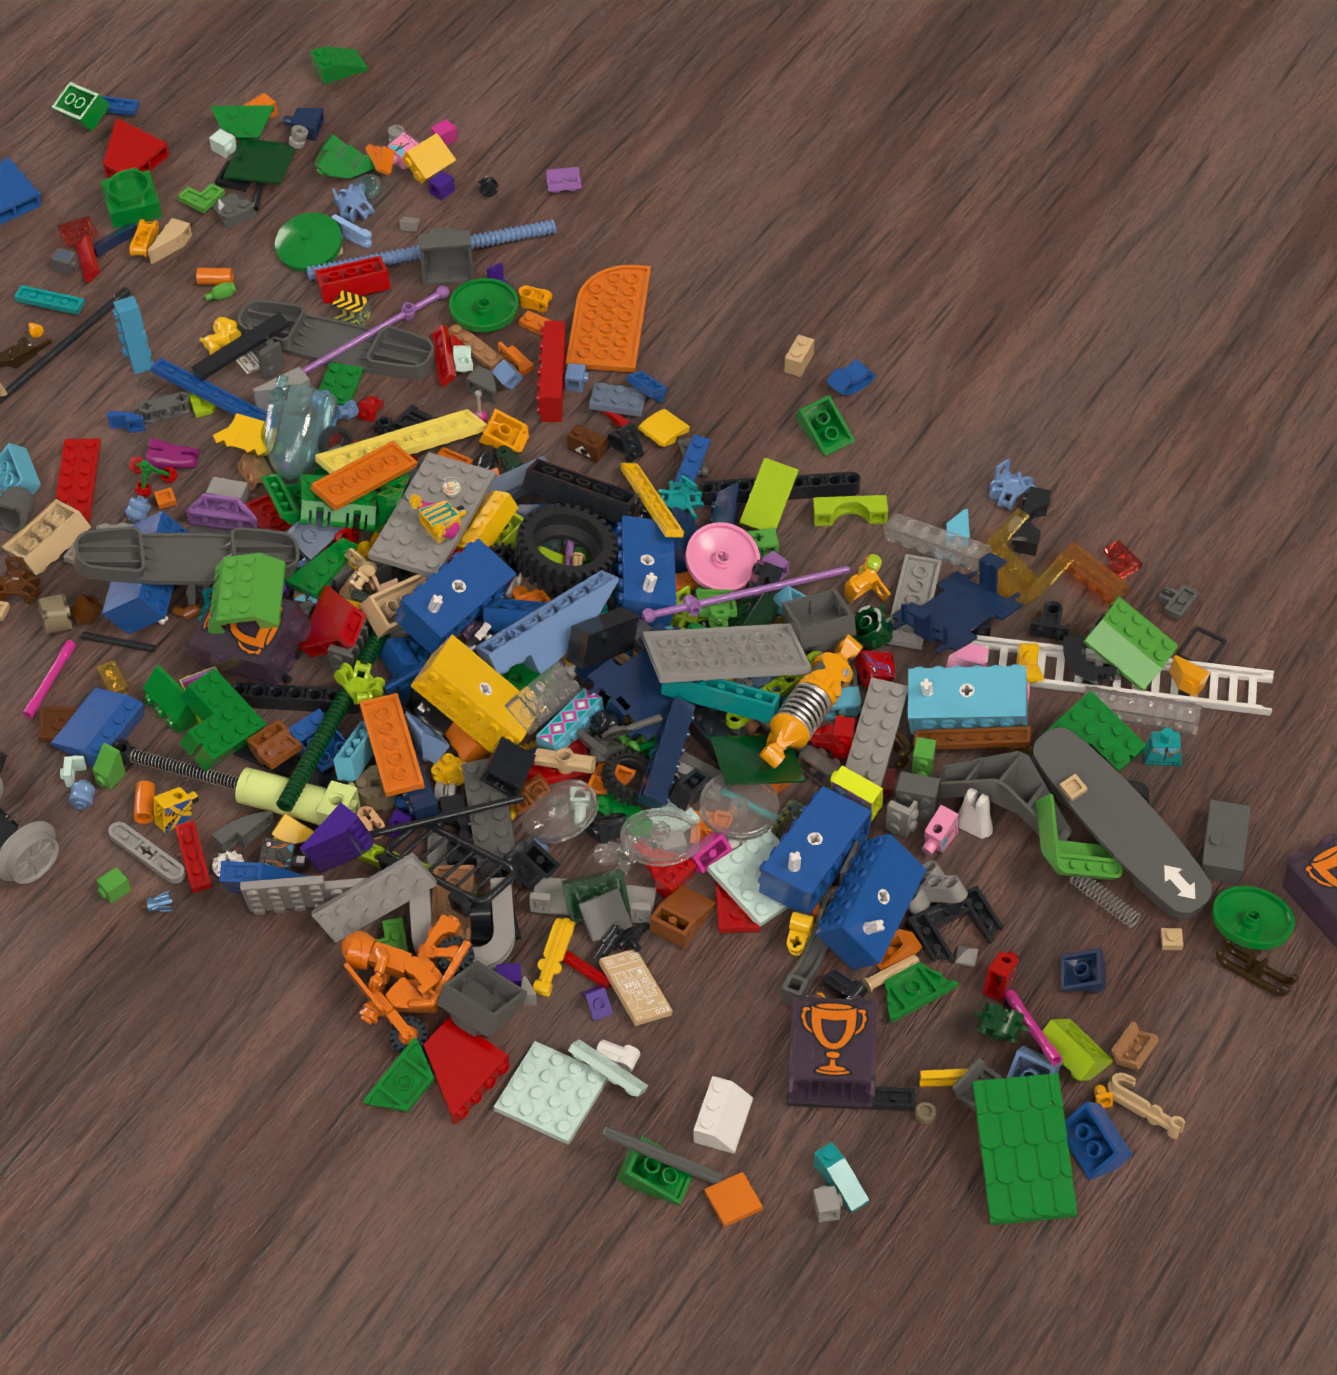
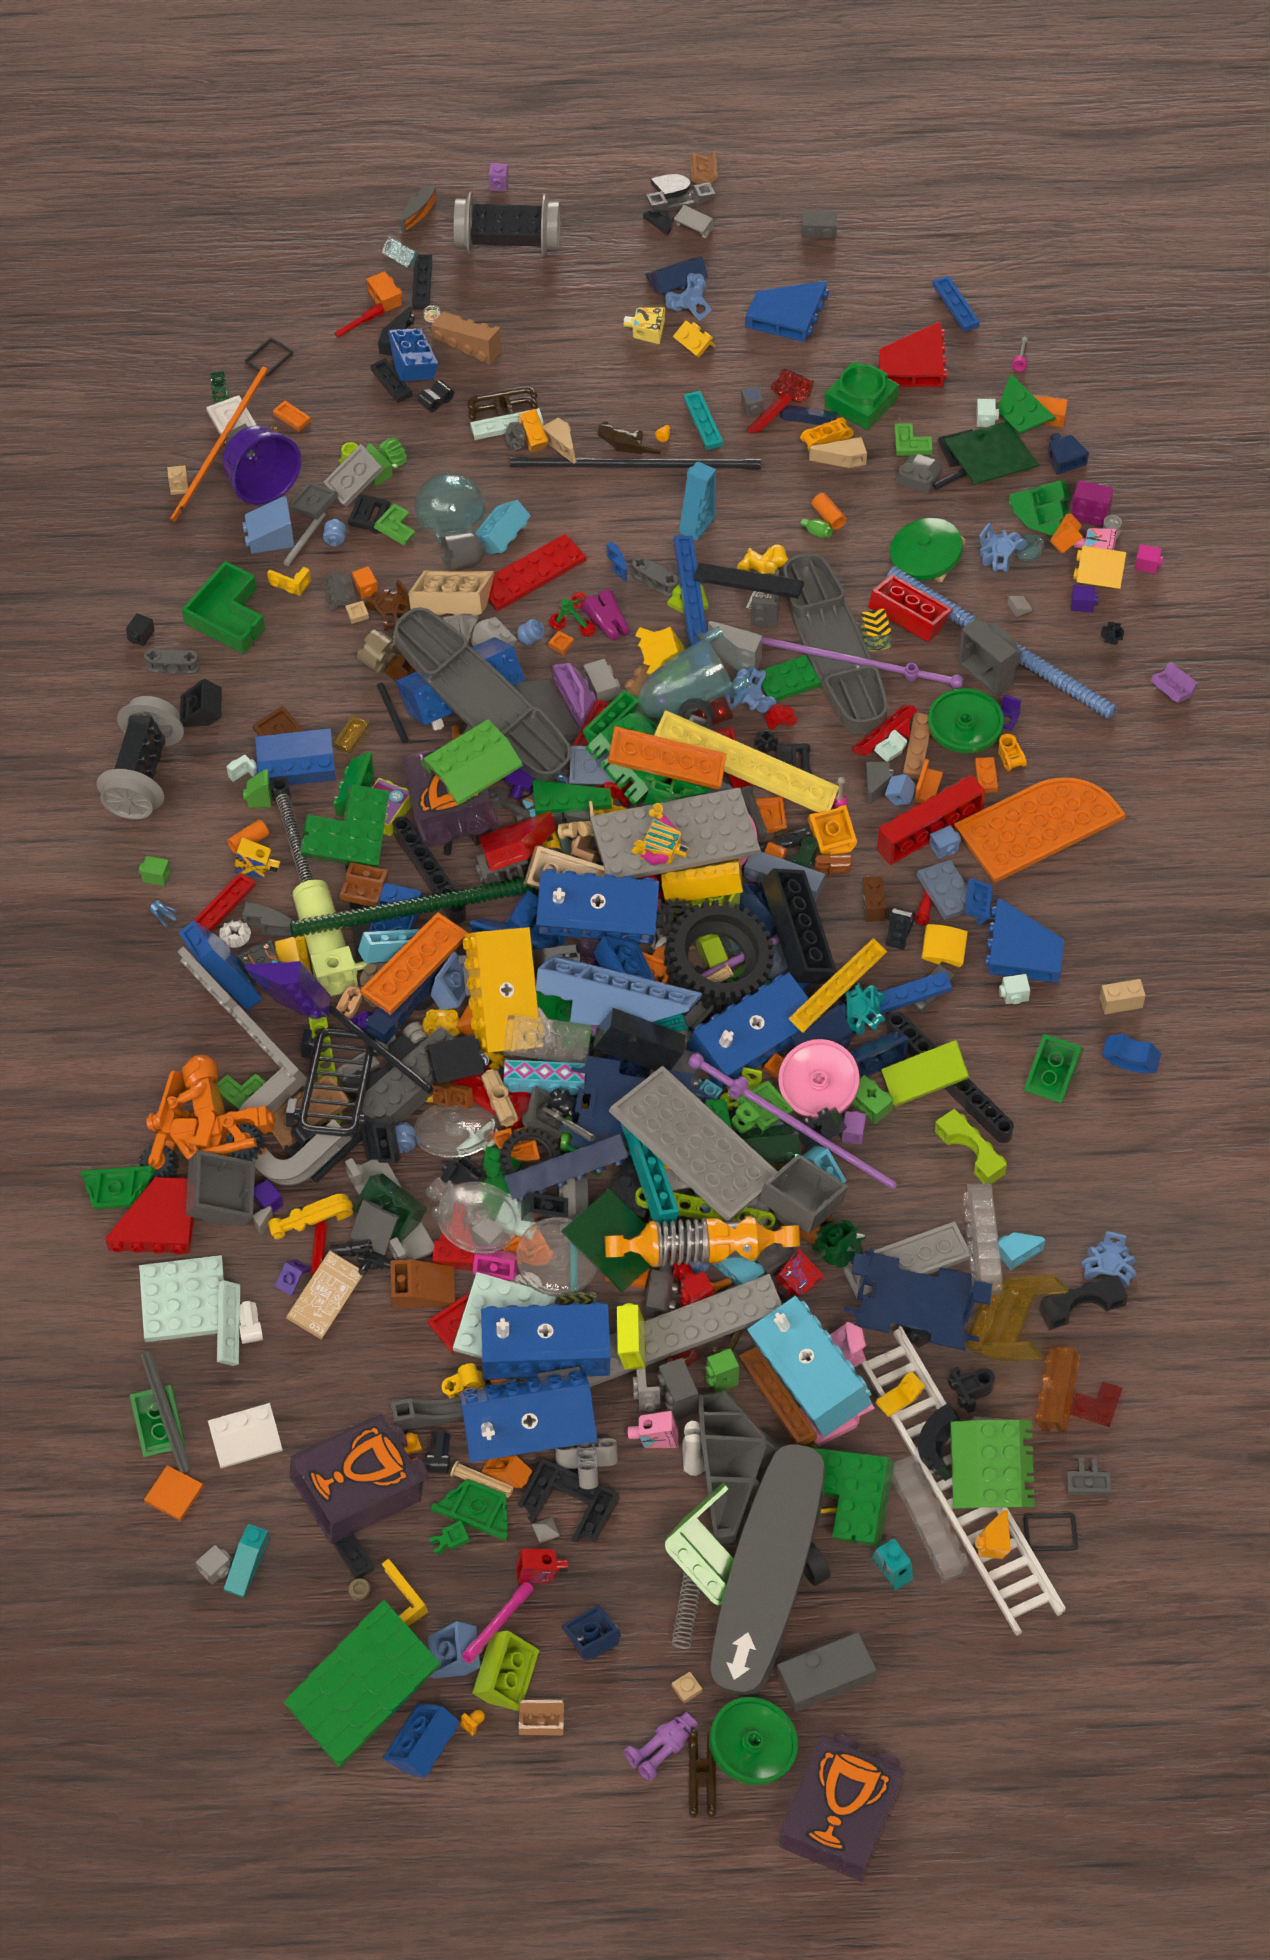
camera: 55 degrees right, 5 degrees up
dark pink piece [23,640,76,719] -> none
green slope [51,82,110,131] -> none
medium blue piece [69,780,95,810] -> none
light grey piece [108,822,186,884] -> none
light grey wheel [289,125,308,149] -> none
green slope [310,46,368,85] -> none
light grey plate [312,853,437,943] -> none
light blue hinge [331,214,372,248] -> none
lime piece [334,660,385,704] -> none
clear tile [442,477,461,495] -> none
light orange piece [843,554,891,603] -> none
dark grey bracket [952,1058,1002,1112] -> none
dark green brick [973,1003,1029,1045] -> none
tan plate [1059,774,1088,802] -> none
tan piece [1108,1073,1185,1139] -> none
none -> green plate [429,1520,471,1555]
none -> medium lavender piece [623,1712,698,1781]
none -> dark orange arm [815,851,852,878]
none -> blue slope [985,899,1064,983]
none -> light aqua brick [999,974,1030,1004]
none -> dark pink hinge [1012,337,1028,371]
none -> magenta brick [1071,480,1114,527]

